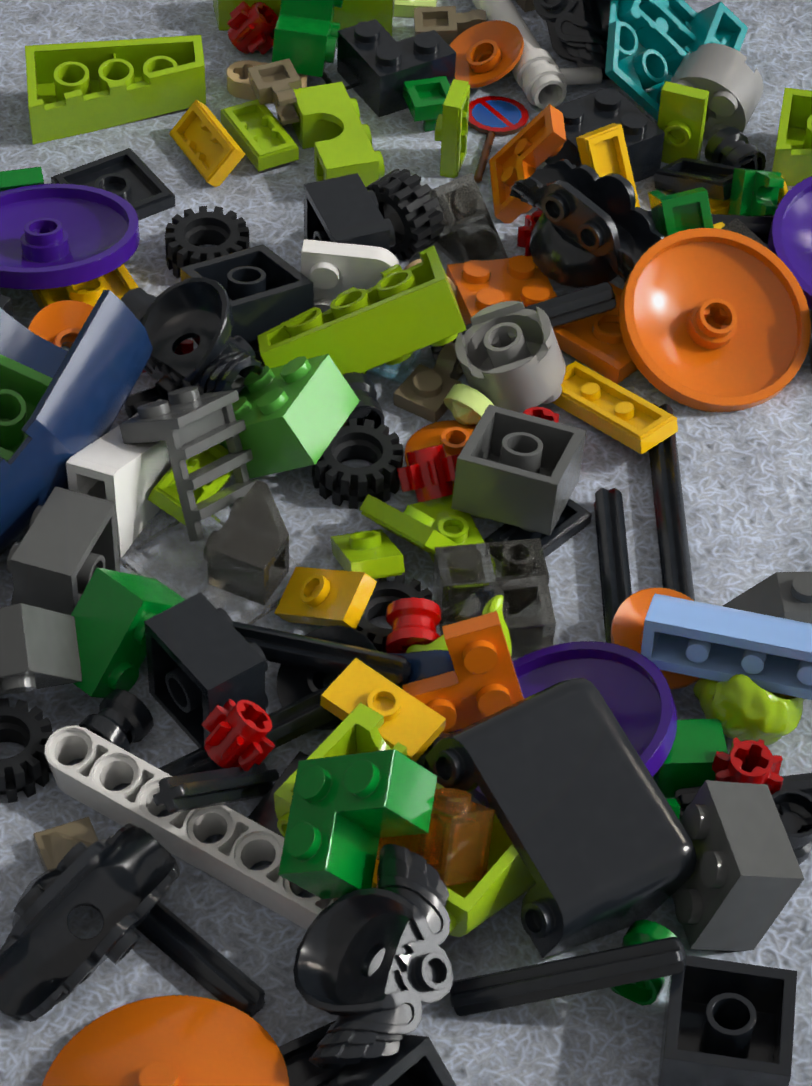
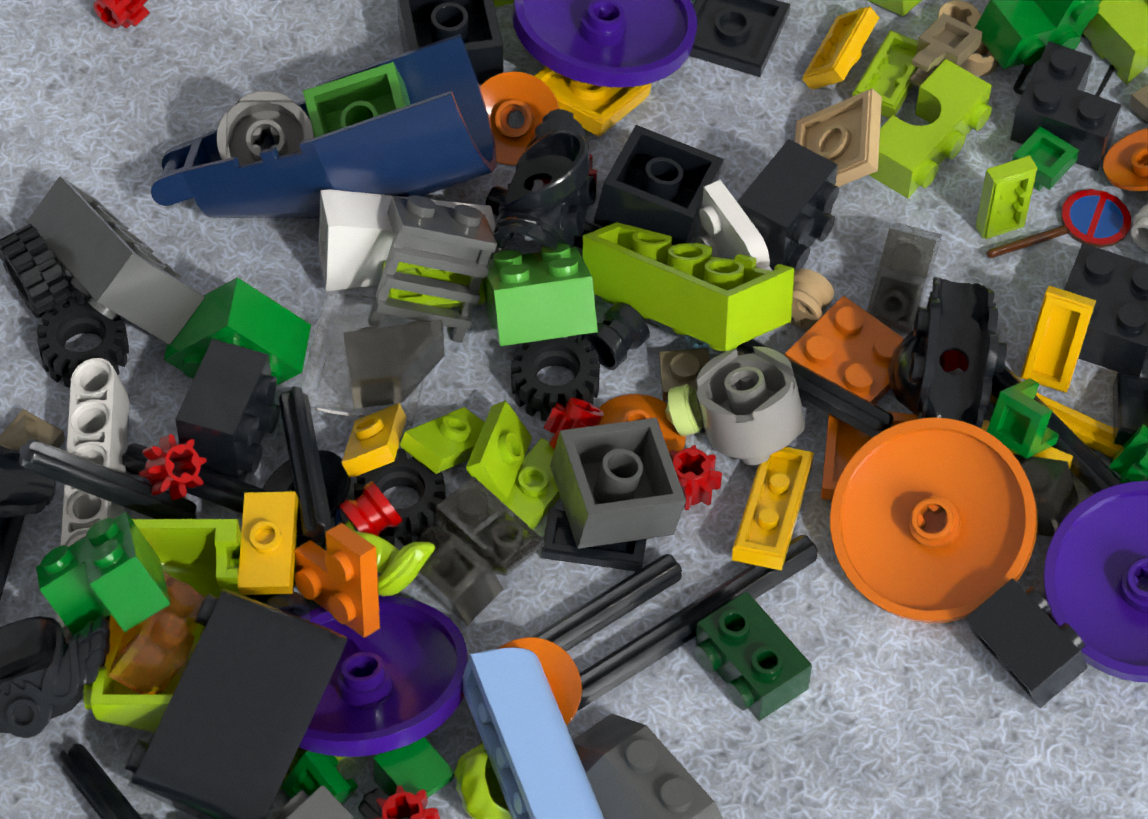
camera: 55 degrees right, 10 degrees up
dark grey brick [7,486,120,615] -> none
black wheel [78,689,154,752] -> none
black tyre [165,206,250,279] -> none
black tyre [366,169,444,261] -> none
orange plate [489,104,567,223] -> none
none -> dark green brick [694,591,812,721]
none -> tan plate [795,88,882,187]

